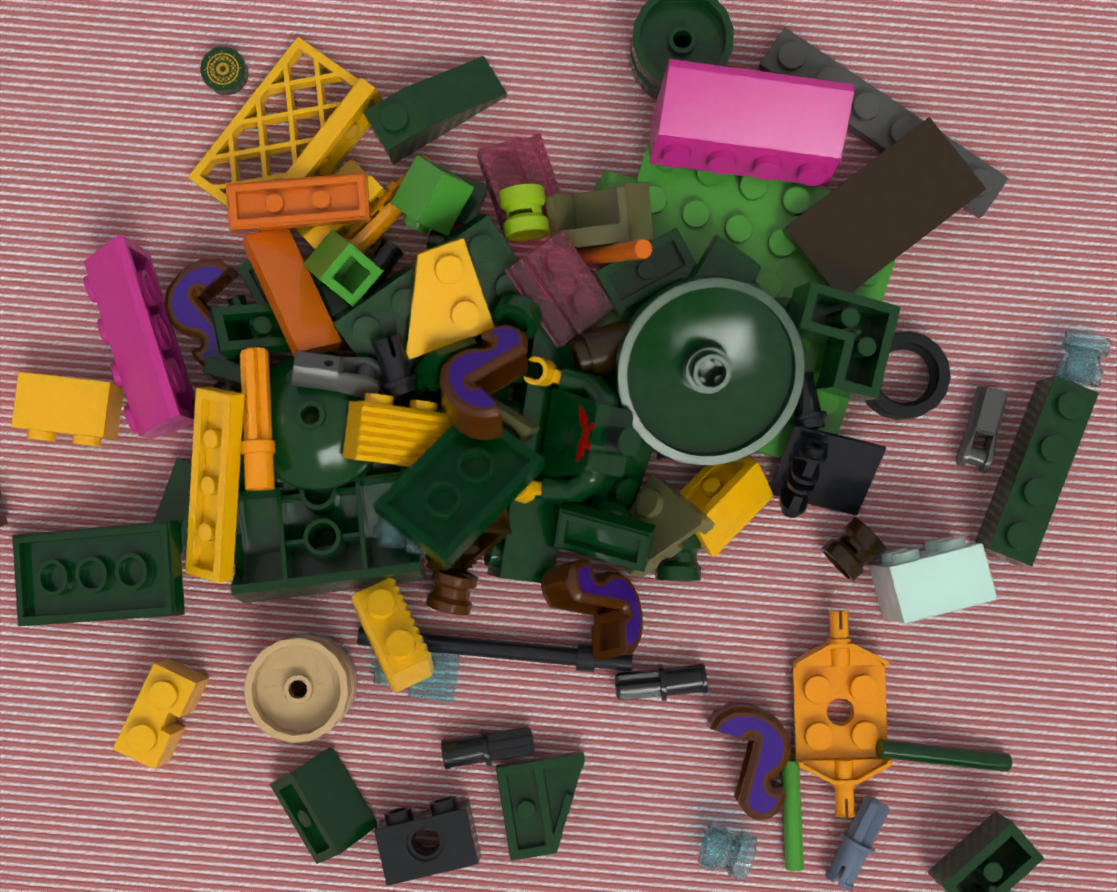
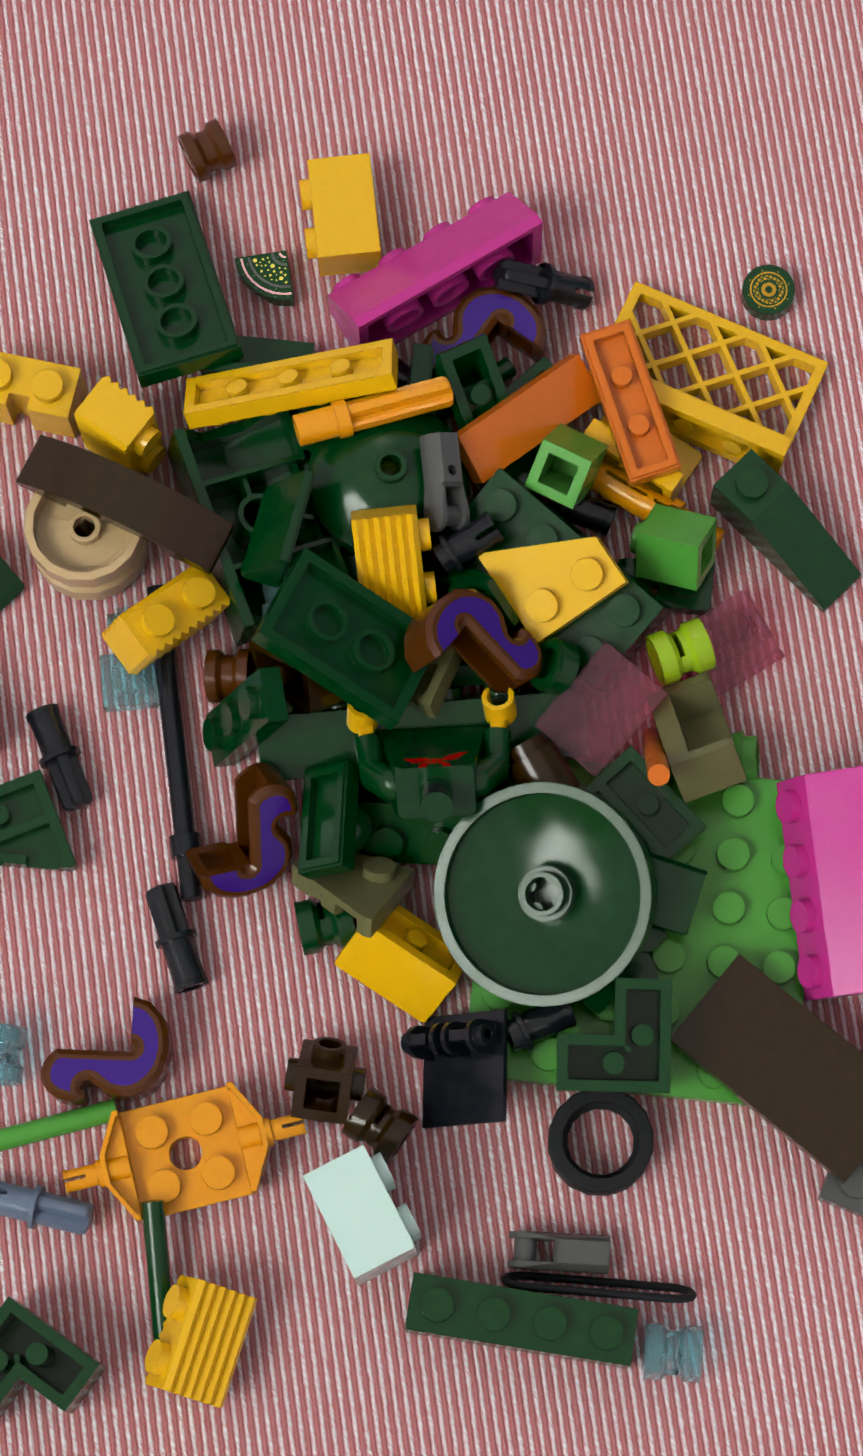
camera: 80 degrees right, 10 degrees down
none -> dark brown slope [16,435,234,575]
none -> yellow brick [73,376,167,474]
none -> yellow brick [145,1275,257,1409]
none -> dark green plate [202,667,289,767]
none -> dark green tile [235,251,295,306]
none -> dark green slope [241,470,315,588]
none -> dark brown brick [284,1037,366,1125]
none -> black axle [492,258,594,310]
none -> black piece [500,1271,697,1303]

